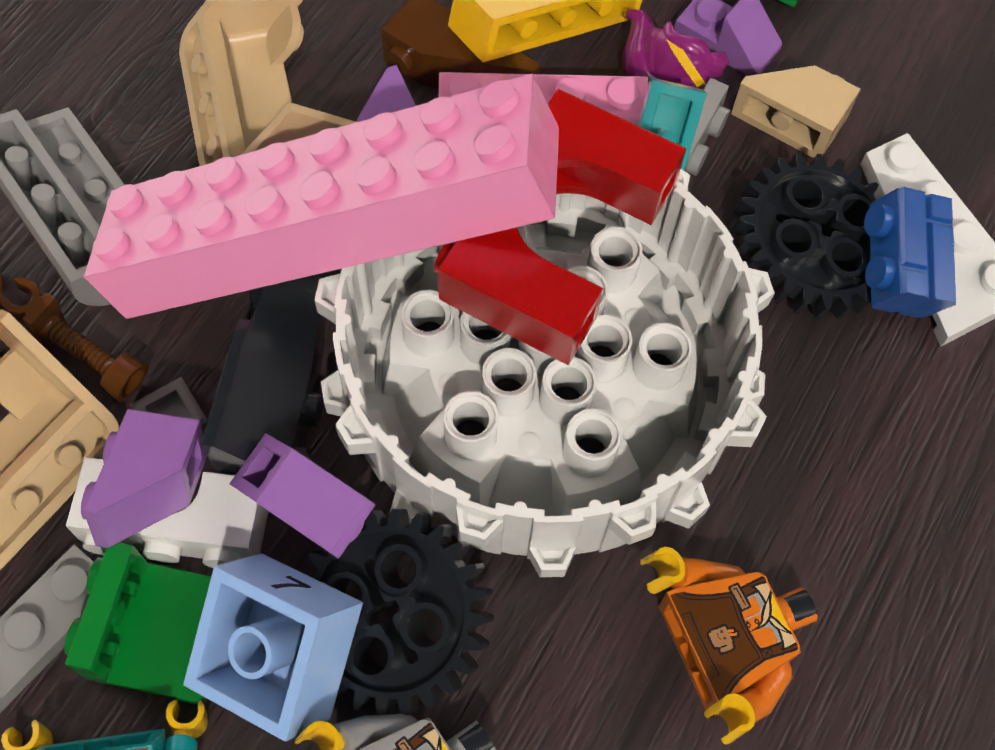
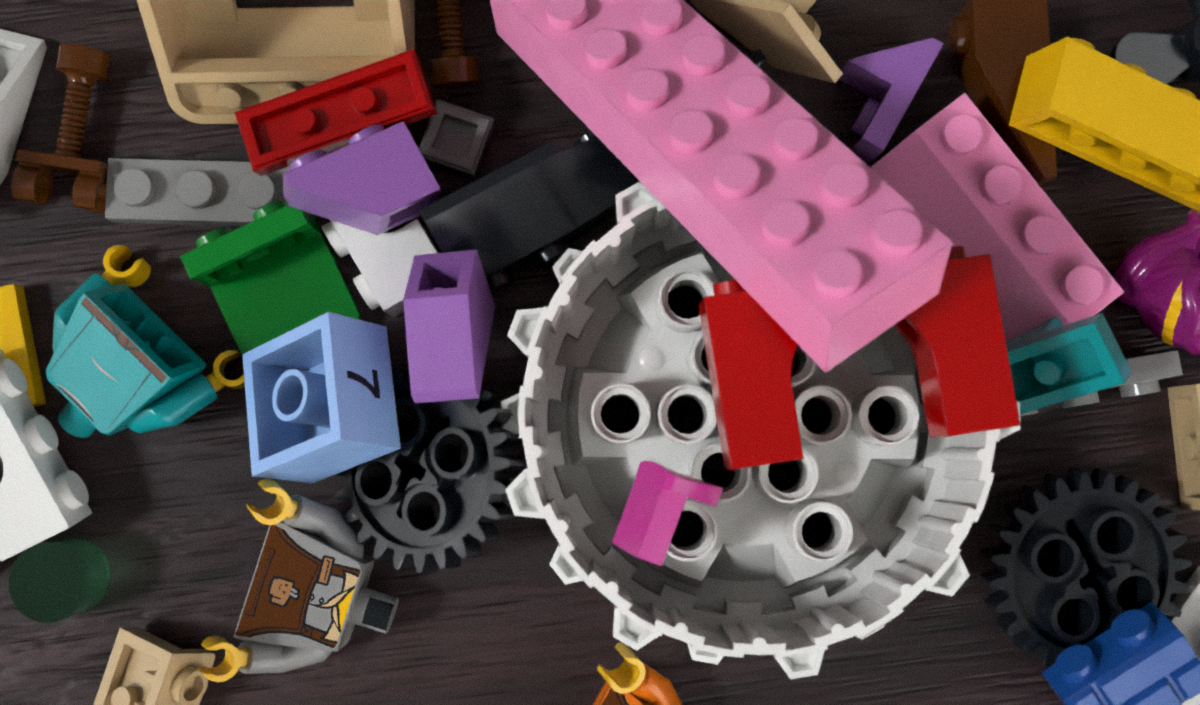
camera: 55 degrees right, 20 degrees up
none -> red tile [235,49,438,176]
none -> dark pink tile [612,461,723,566]

